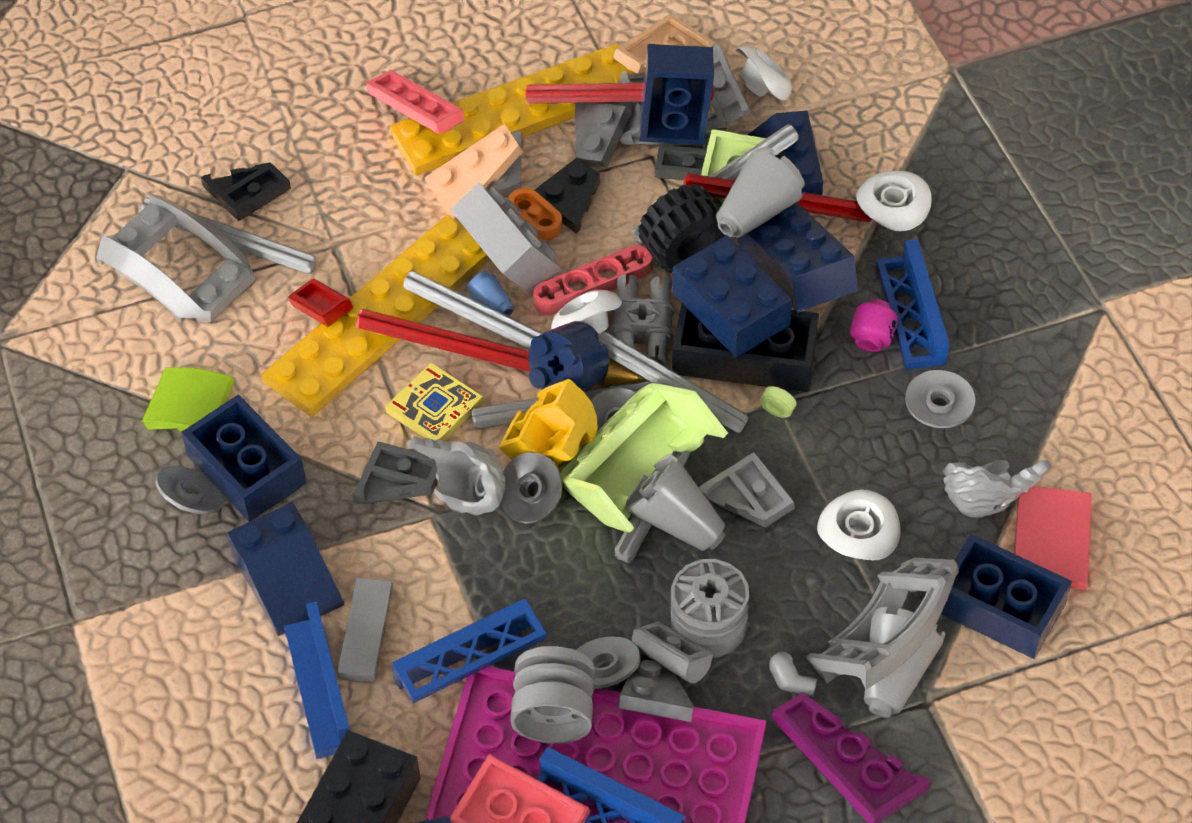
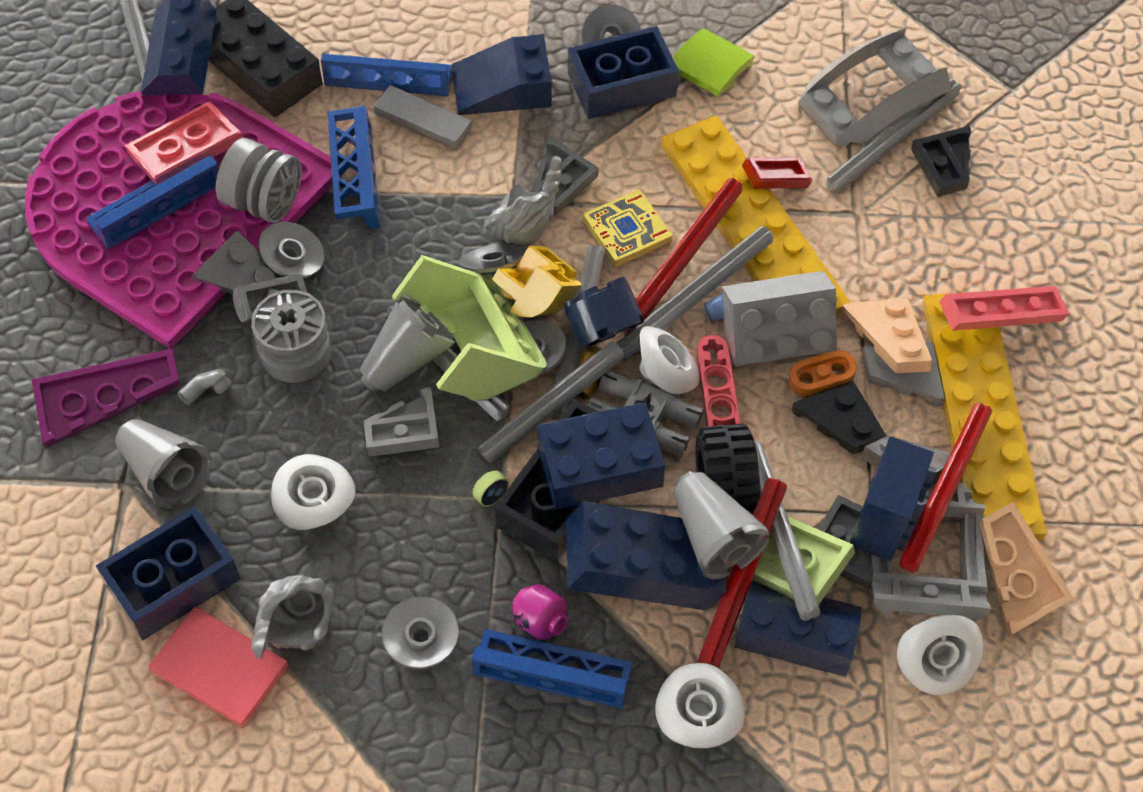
camera: 110 degrees right, 5 degrees up
light grey wedge [806,558,959,690] -> none

